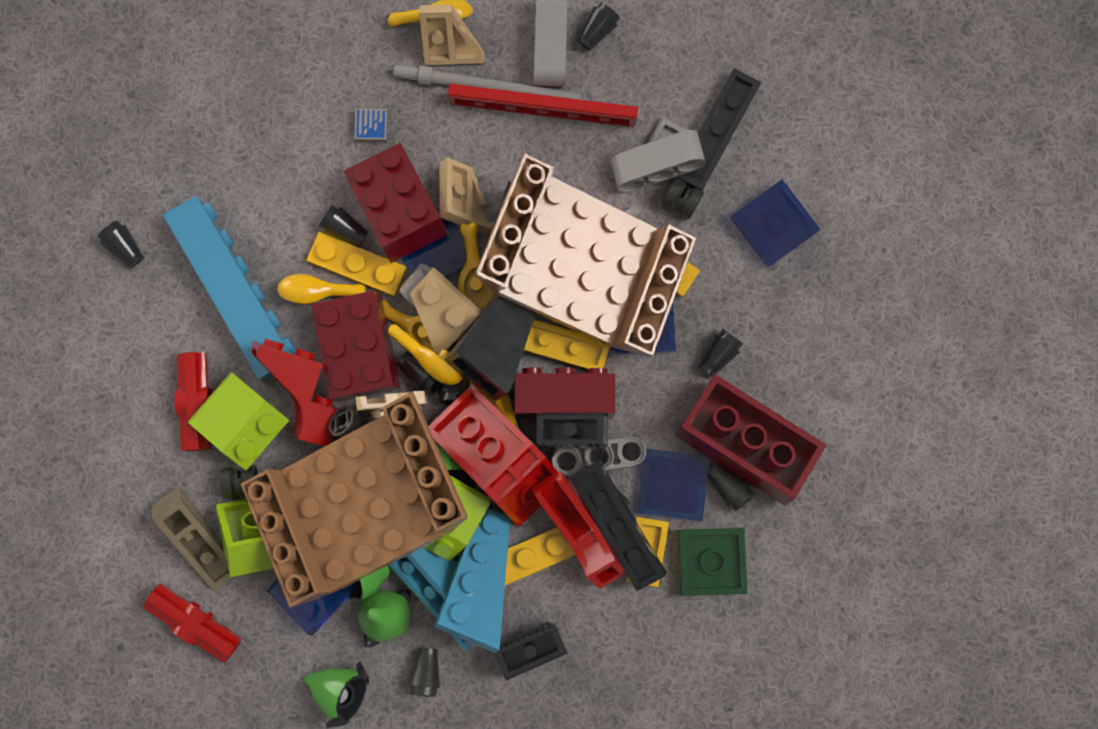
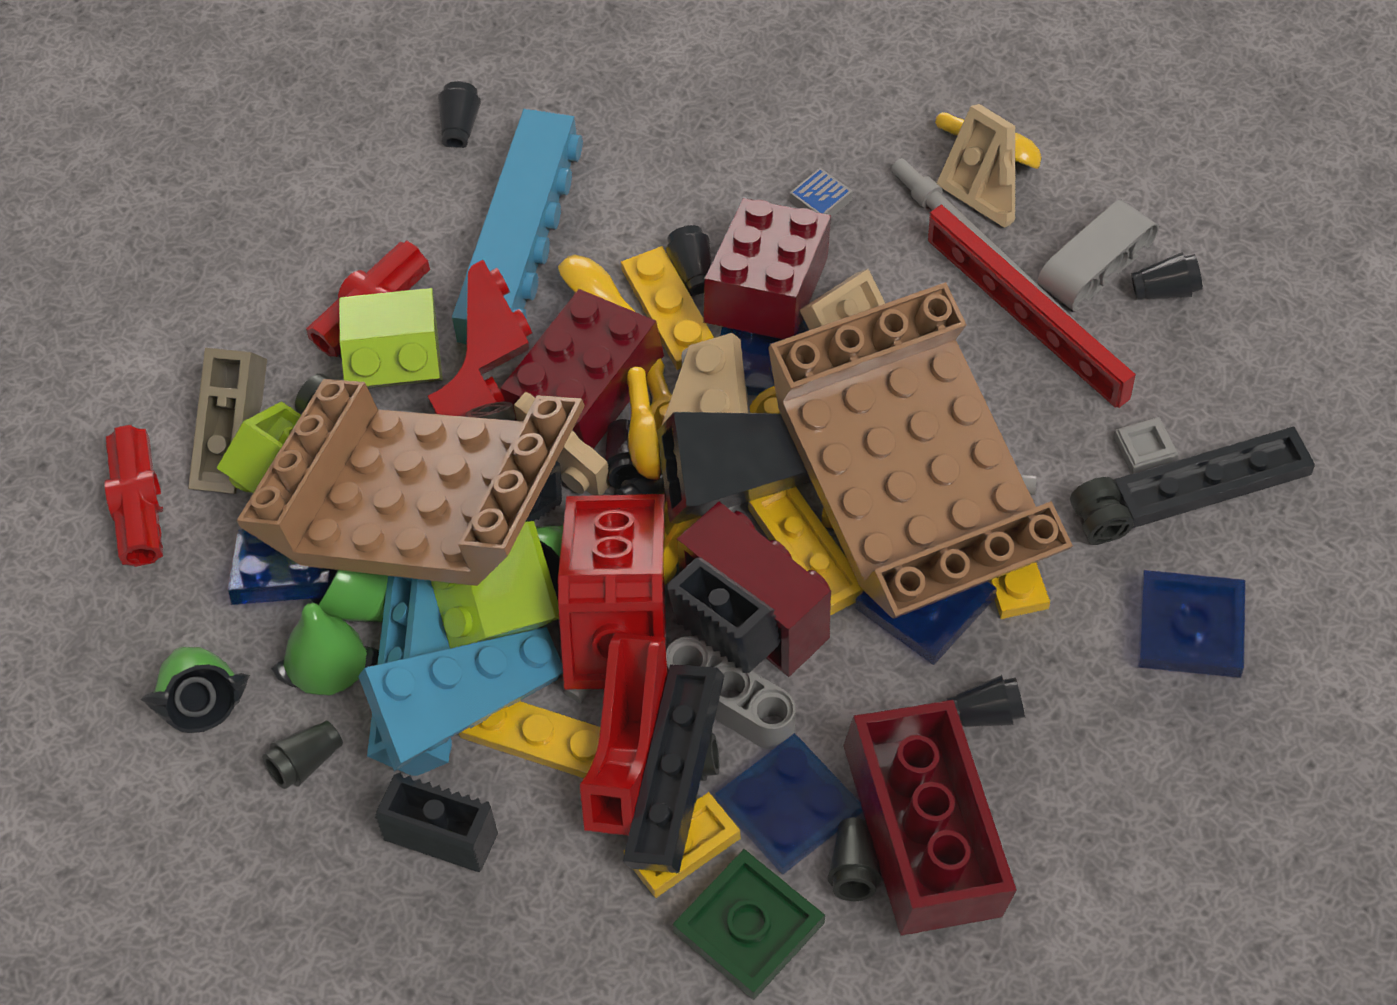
camera: 50 degrees right, 25 degrees down
light grey beam [611,130,705,192] -> none

